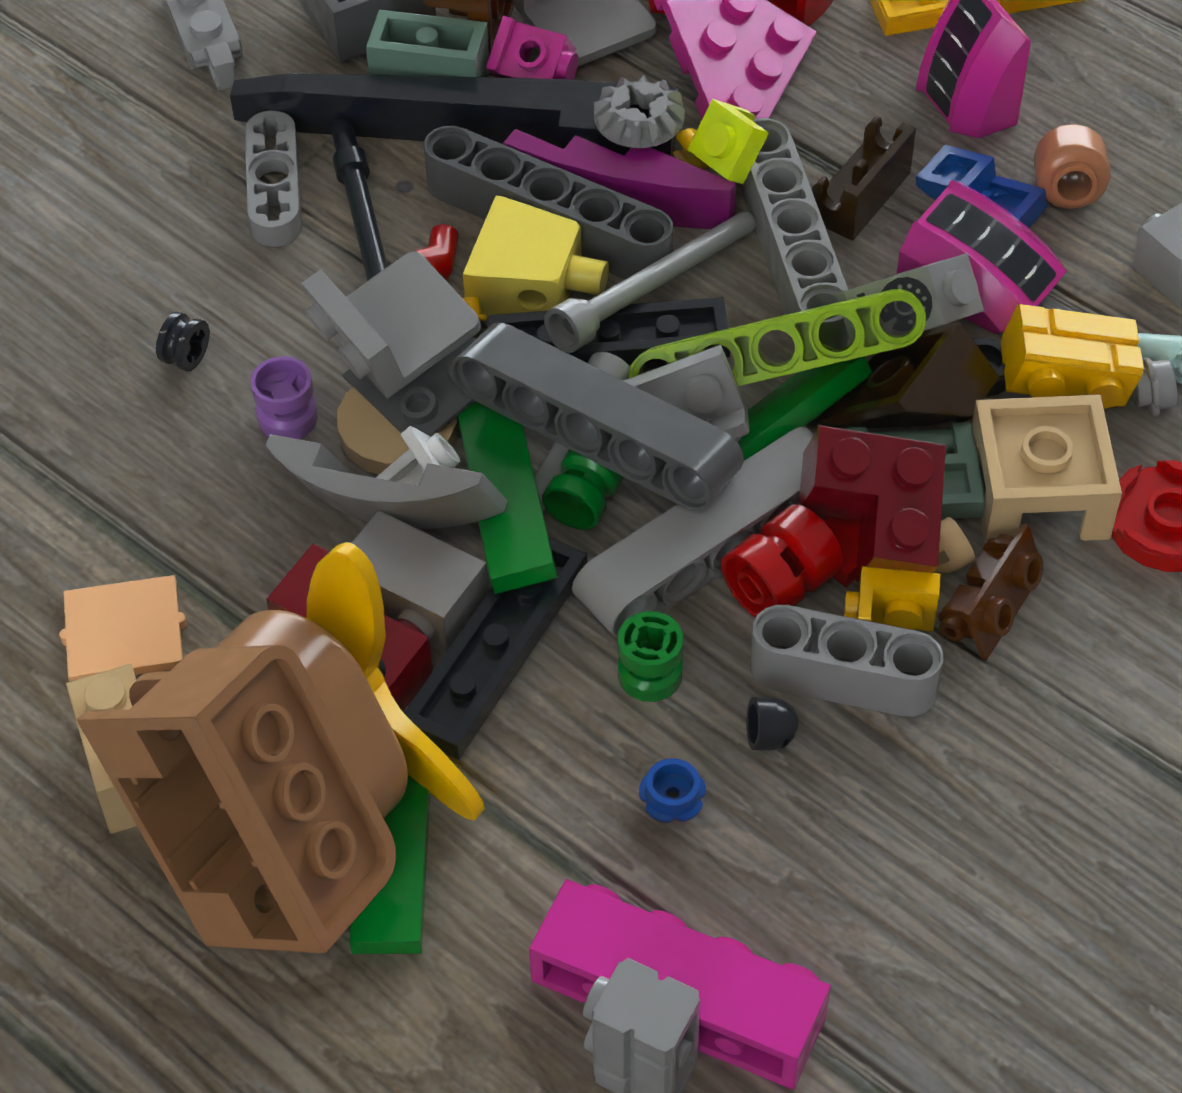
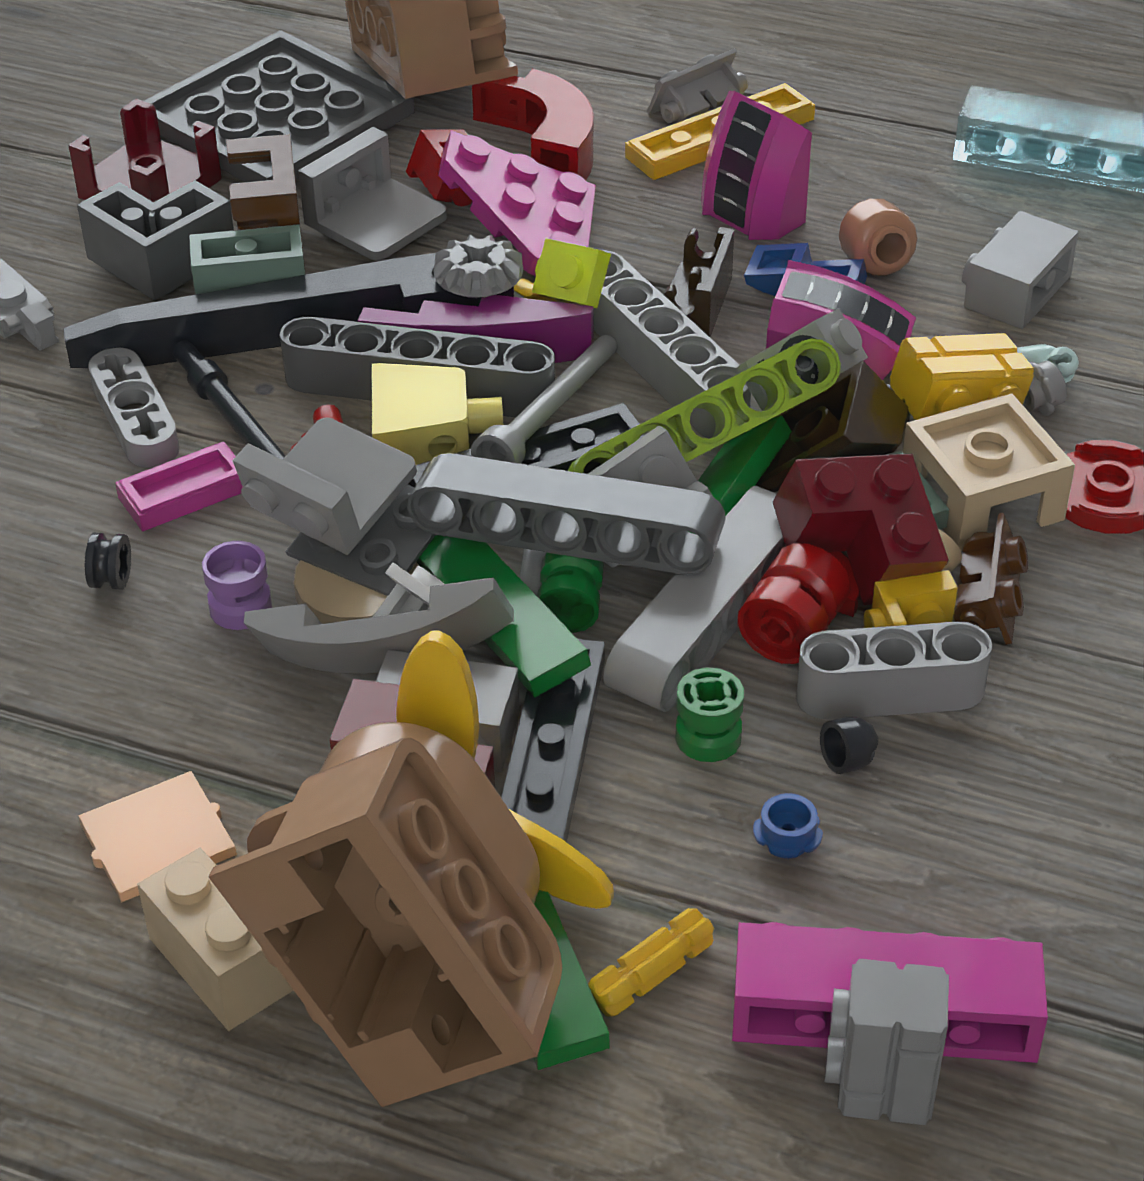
camera: 20 degrees left, 10 degrees down
dark pink brick [486,16,578,80] -> none
none -> dark pink tile [115,441,243,532]
none -> yellow axle [588,908,714,1017]

